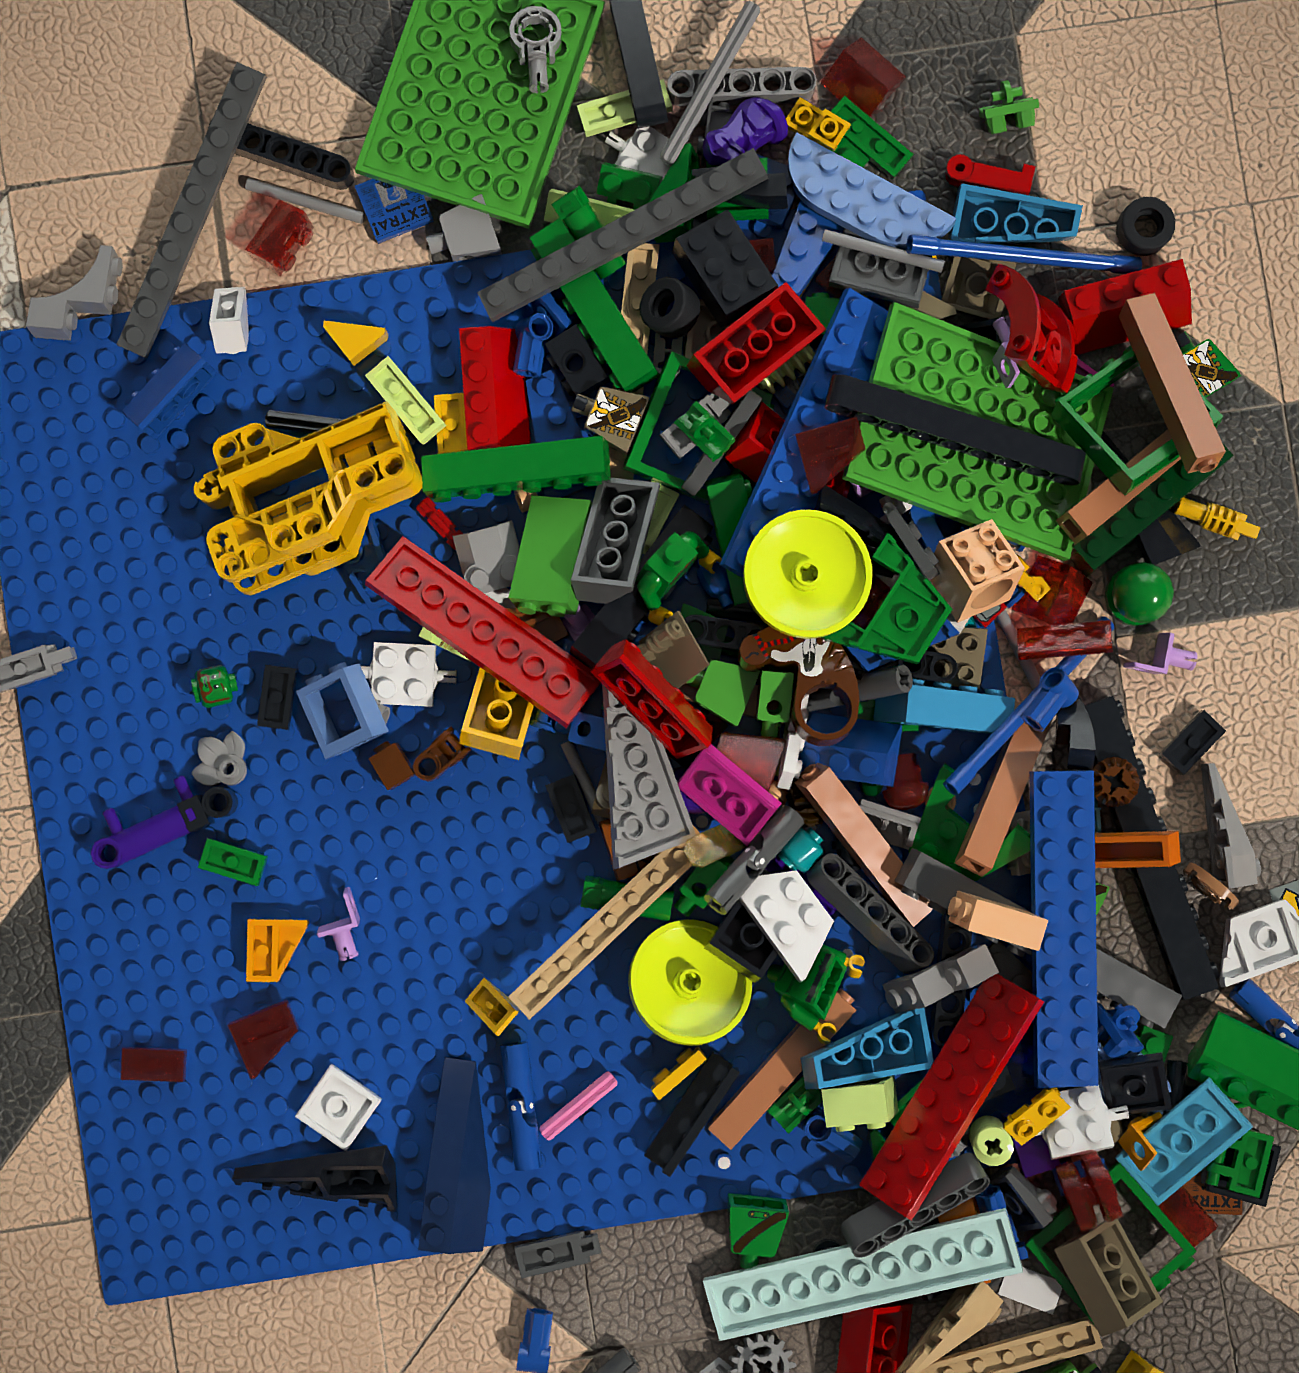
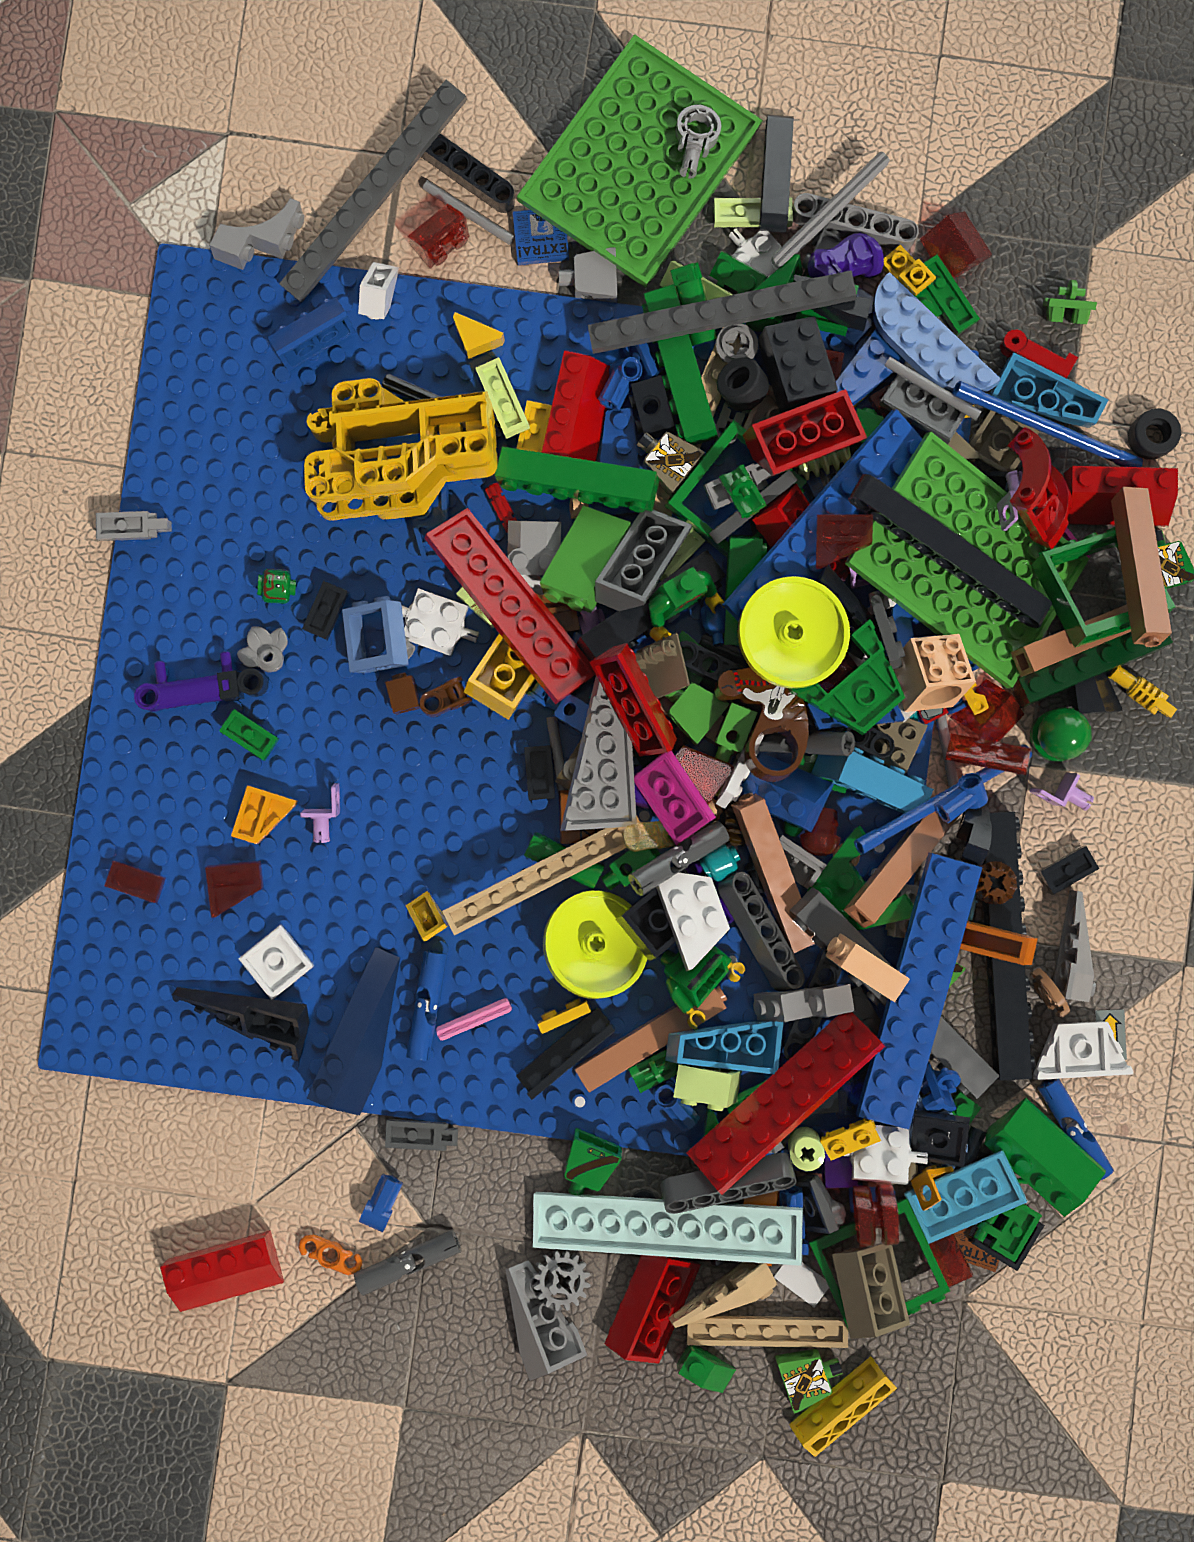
camera: 15 degrees right, 0 degrees up
none -> light grey gear [716,324,758,363]

